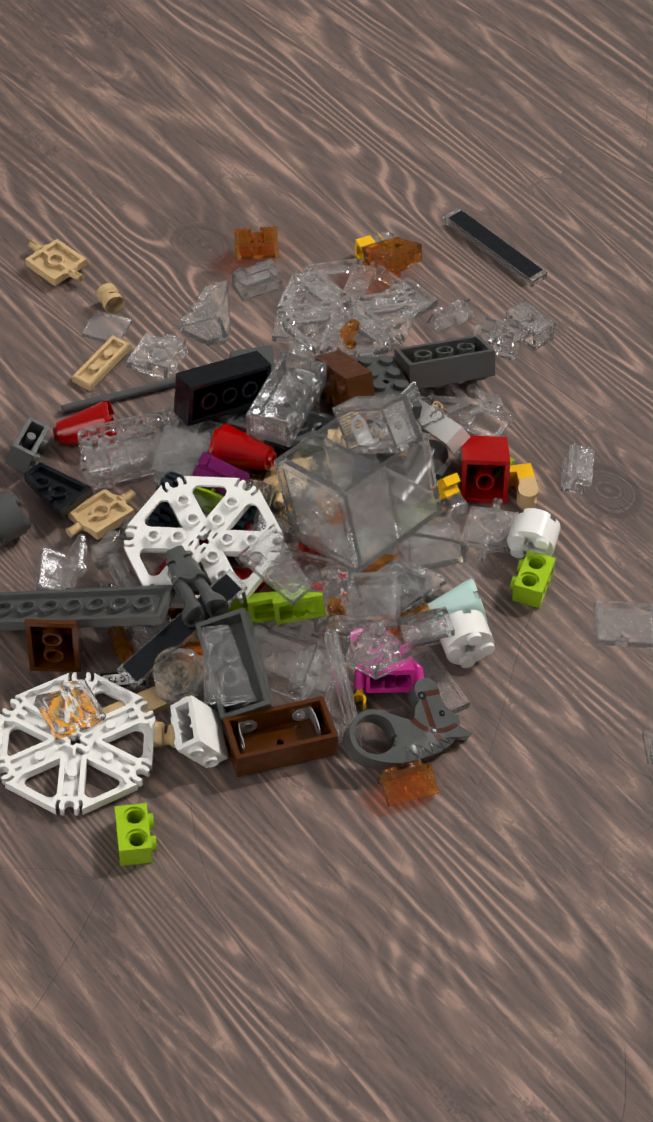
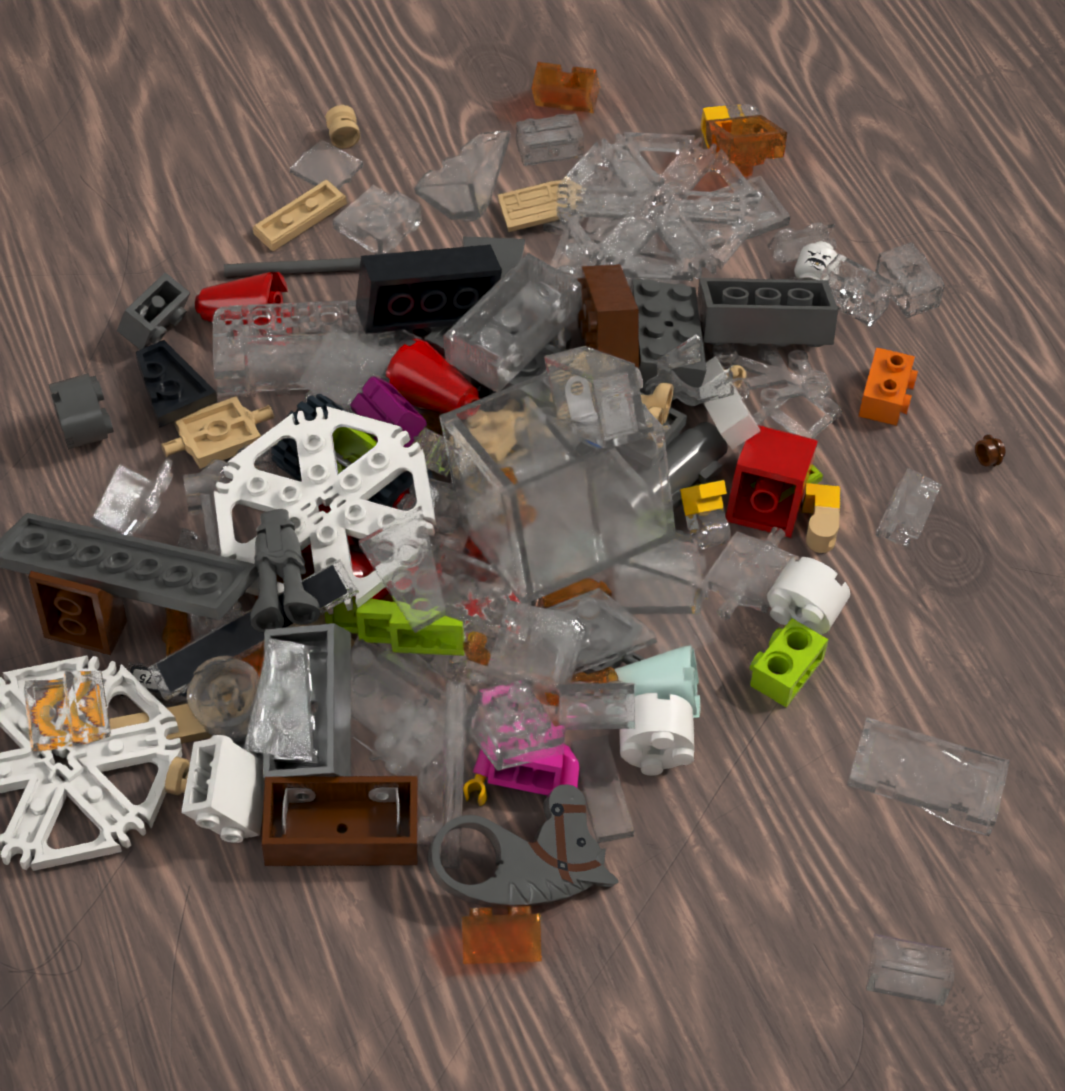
camera: 15 degrees right, 5 degrees up
tan plate [25,239,87,286] -> none
lime brick [114,803,157,866] -> none
clear orange arm [340,319,360,350] -> none
black tile [443,207,547,287] -> none
none -> tan window [498,180,582,232]
none -> white head [794,241,840,286]
none -> orange brick [858,347,918,426]
none -> reddish brown plate [975,434,1006,467]

